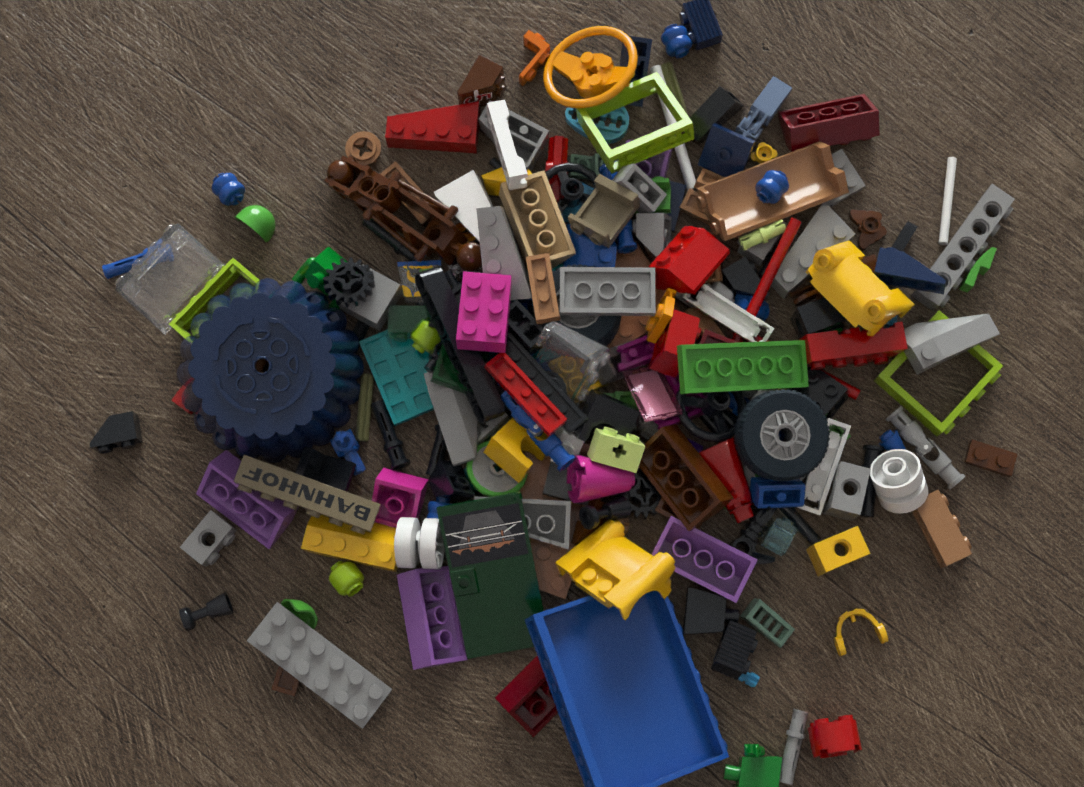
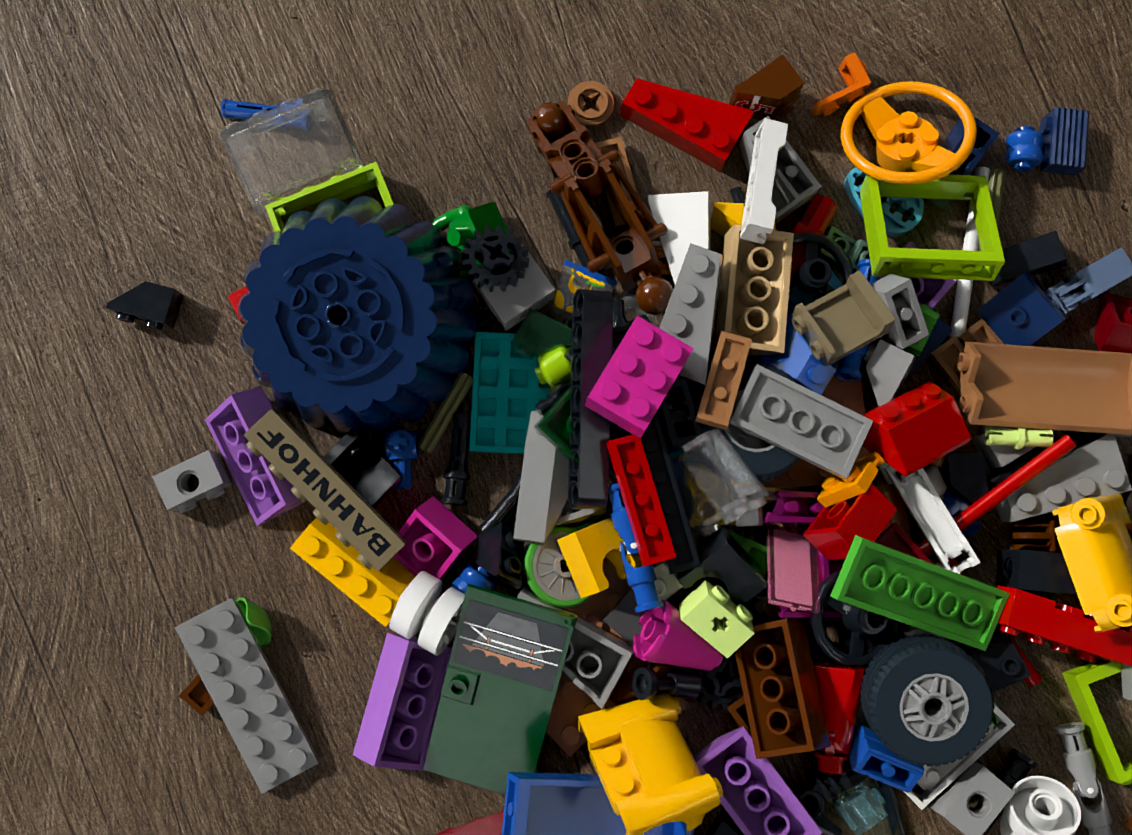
camera: 20 degrees right, 5 degrees up
black piece [179,592,234,631] -> none
blue piece [211,173,245,206] -> none
bright green helmet [234,205,276,242] -> none
lime head [329,561,364,597] -> none
yellow plate [750,142,777,164] -> none
blue piece [755,170,789,204] -> none
blue cone [878,429,906,451] -> none

